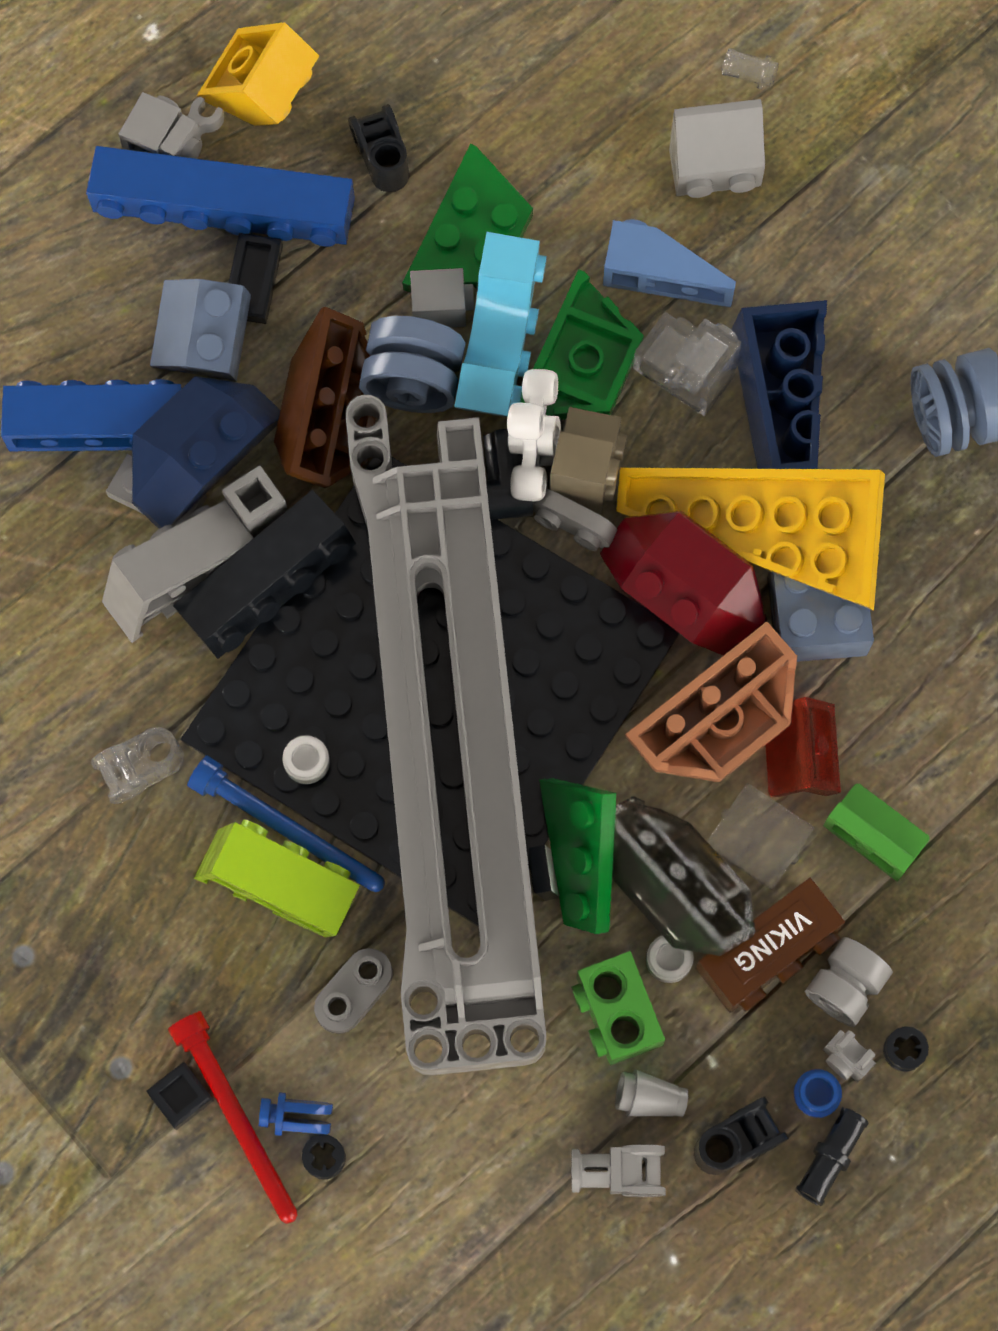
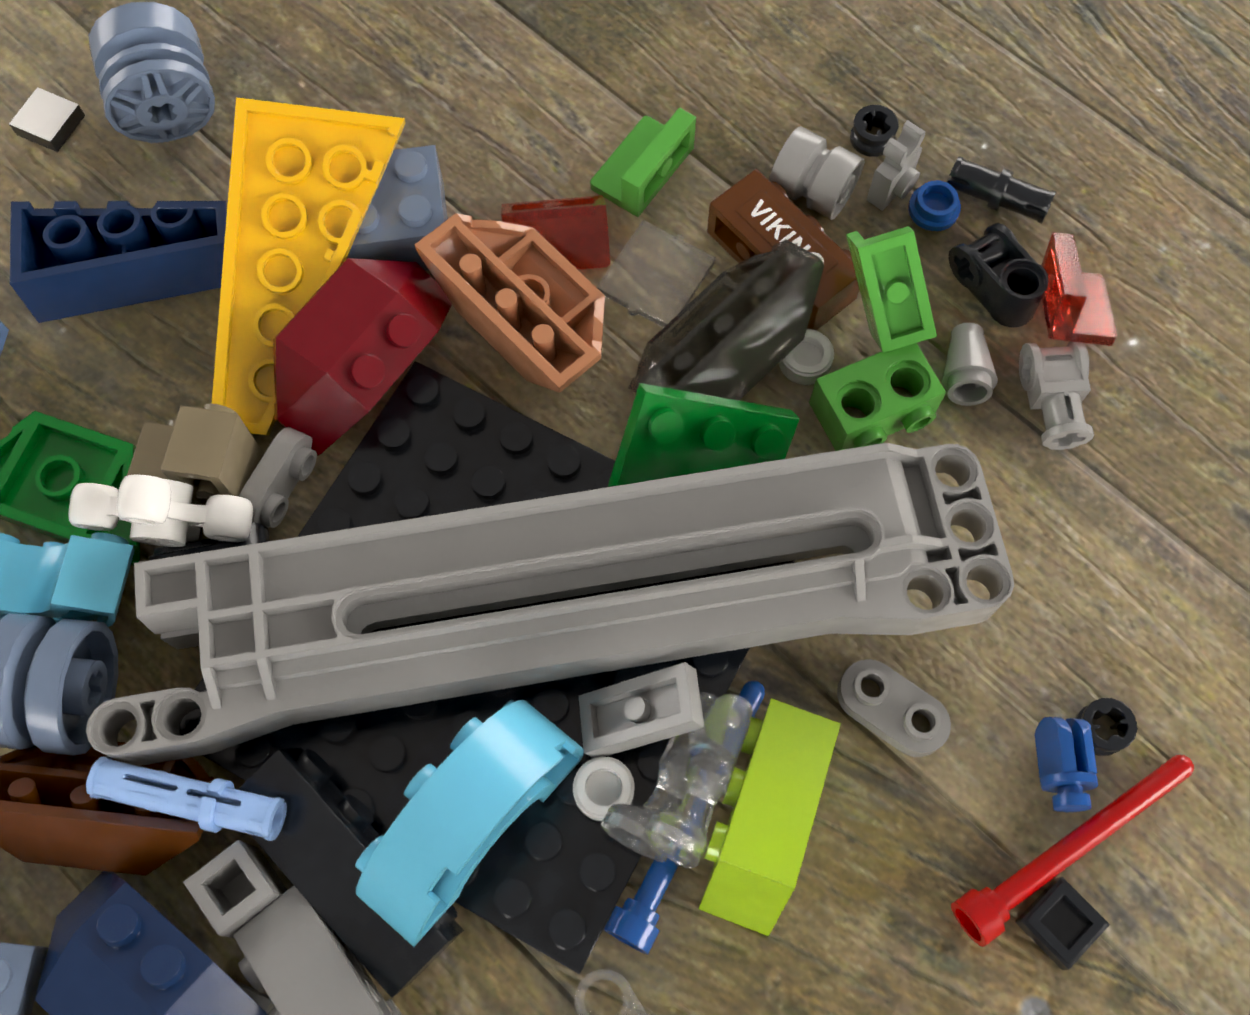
camera: 95 degrees left, 5 degrees down
clear brick [633,312,742,416] -> none
none -> white tile [9,87,85,152]
none -> light blue pin [86,756,287,841]
none -> medium azure brick [355,700,584,947]
none -> light grey plate [579,662,704,758]
none -> clear piece [601,692,752,868]
none -> bright green panel [846,226,937,353]
none -> clear red panel [1041,232,1117,346]

